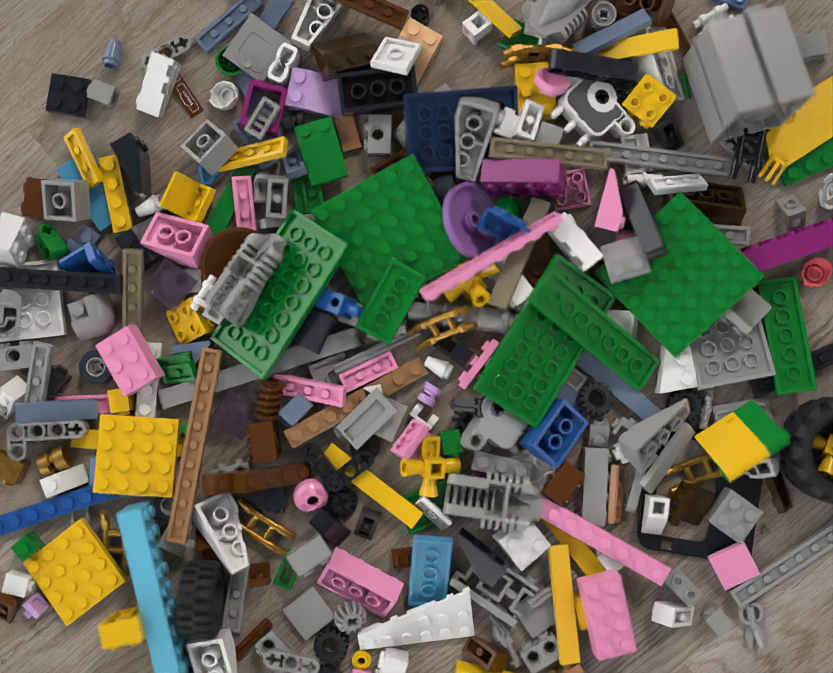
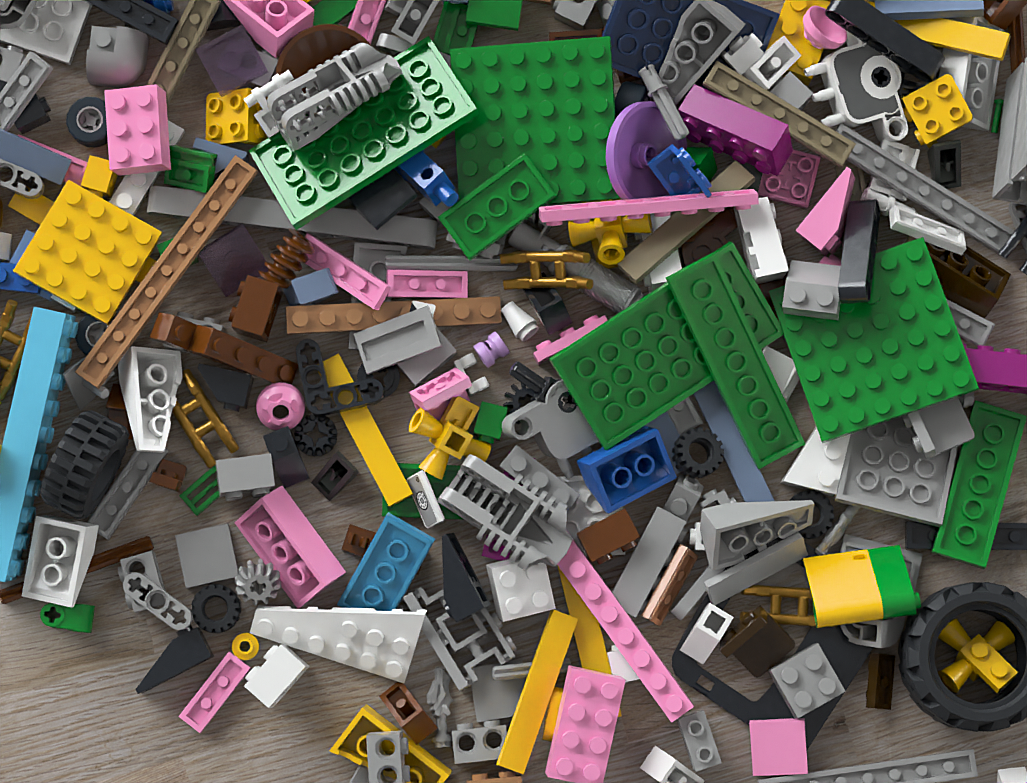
camera: 25 degrees right, 5 degrees down
none -> light grey axle [638,64,689,140]

